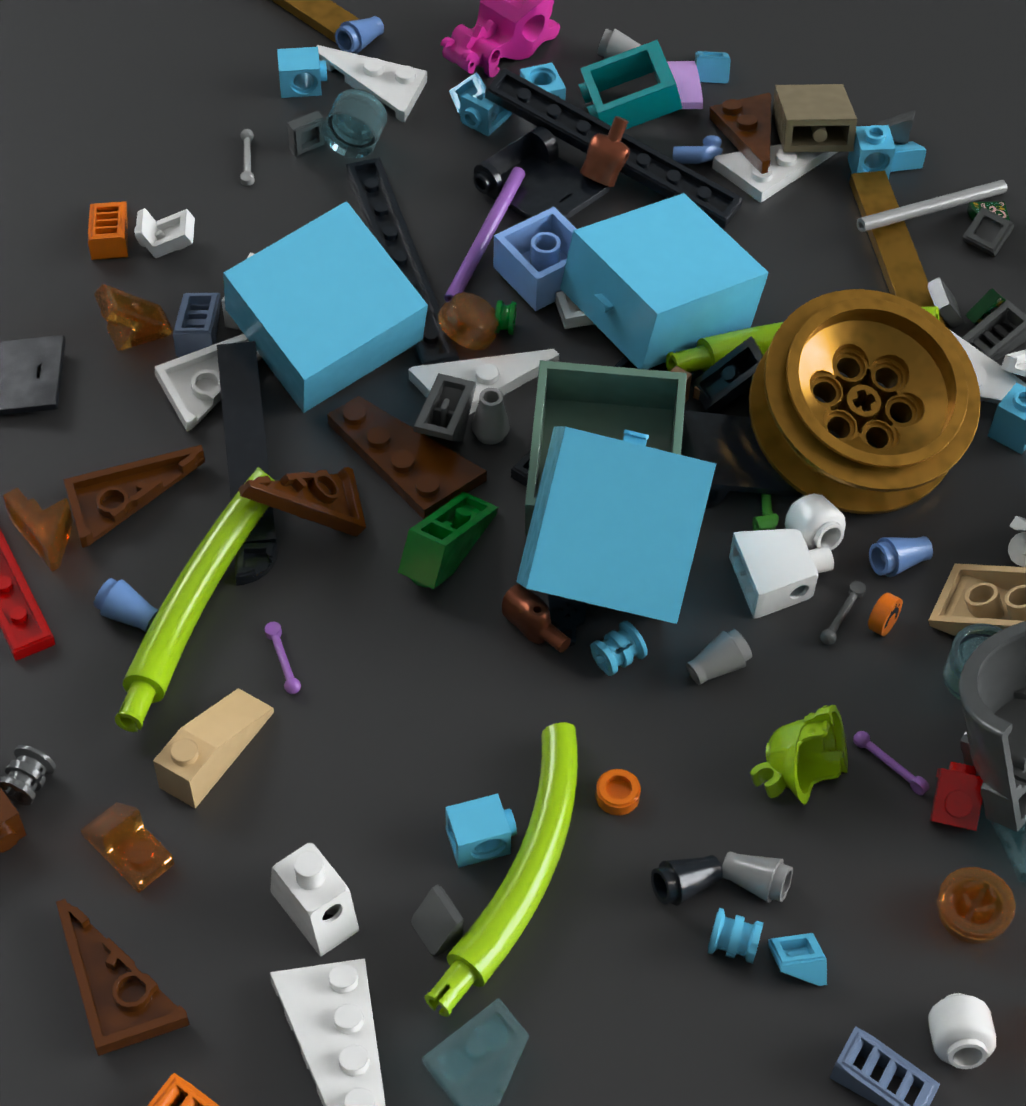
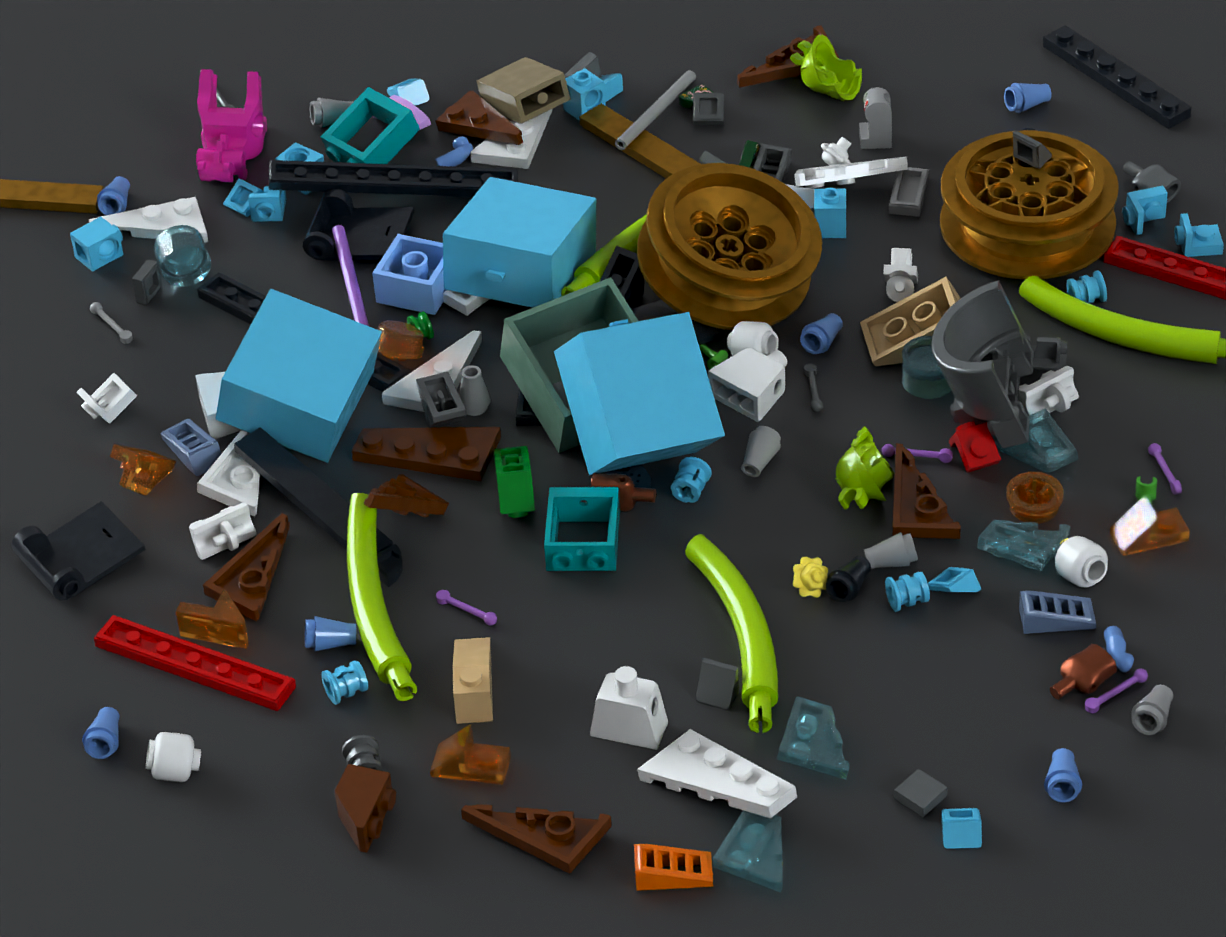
camera: 30 degrees left, 10 degrees down
orange slope [88,201,128,260] -> none
medium azure brick [445,793,517,868] -> none
copper piece [580,116,630,187] -> none
orange tile [595,769,641,816] -> none
orange tile [868,592,903,637] -> none
none -> white hips [189,502,257,560]
none -> medium azure bush [321,660,368,705]
none -> teal window [544,487,620,571]
none -> light yellow plant [793,556,829,598]
none -> reddish brown wing [893,443,961,539]
none -> clear light blue wing [977,520,1071,571]

